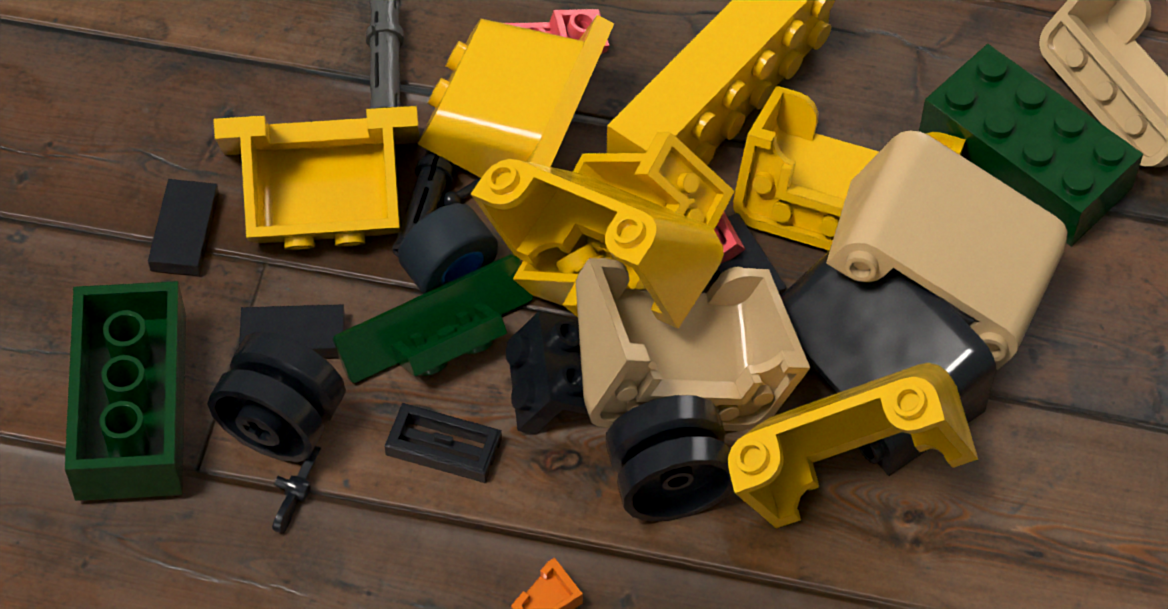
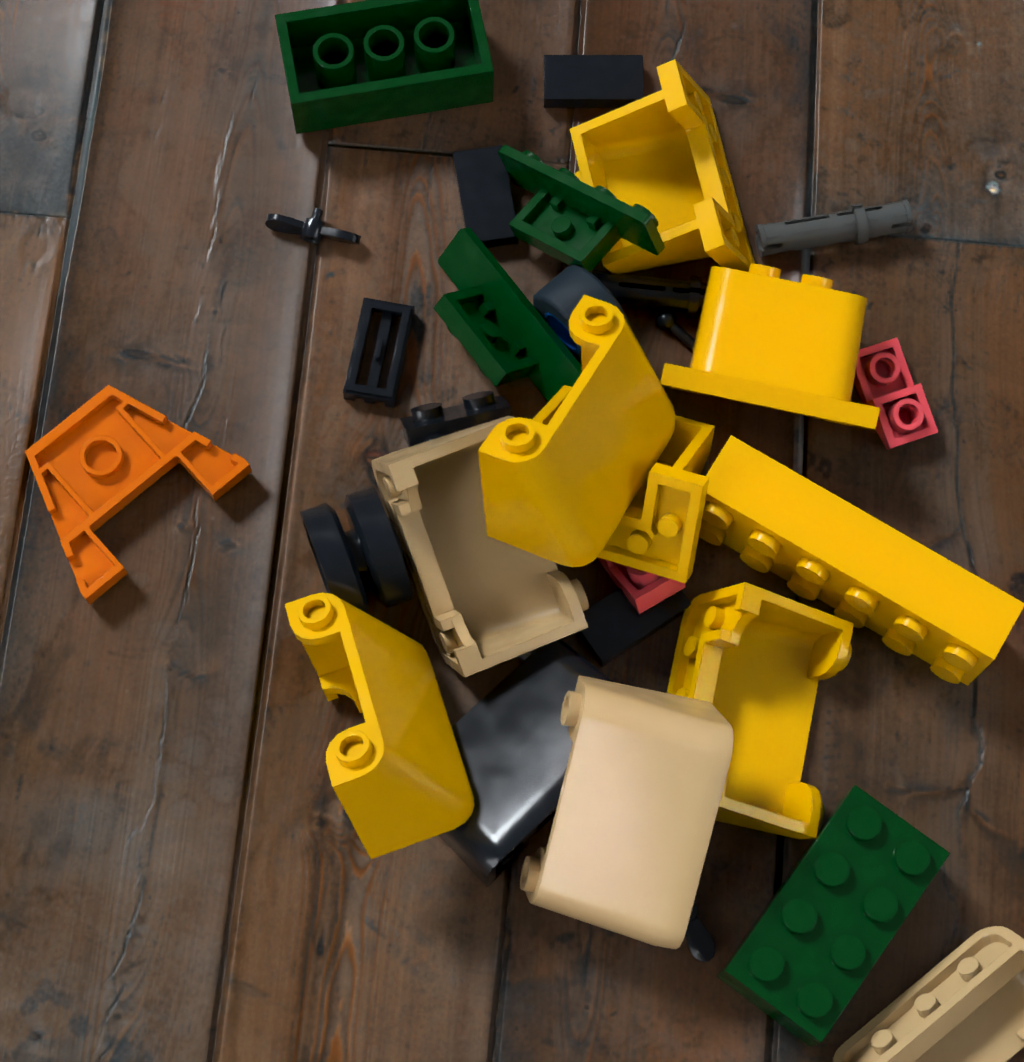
camera: 80 degrees right, 15 degrees up
black wheel [207,332,346,462] -> none
none -> dark green bracket [497,144,665,272]

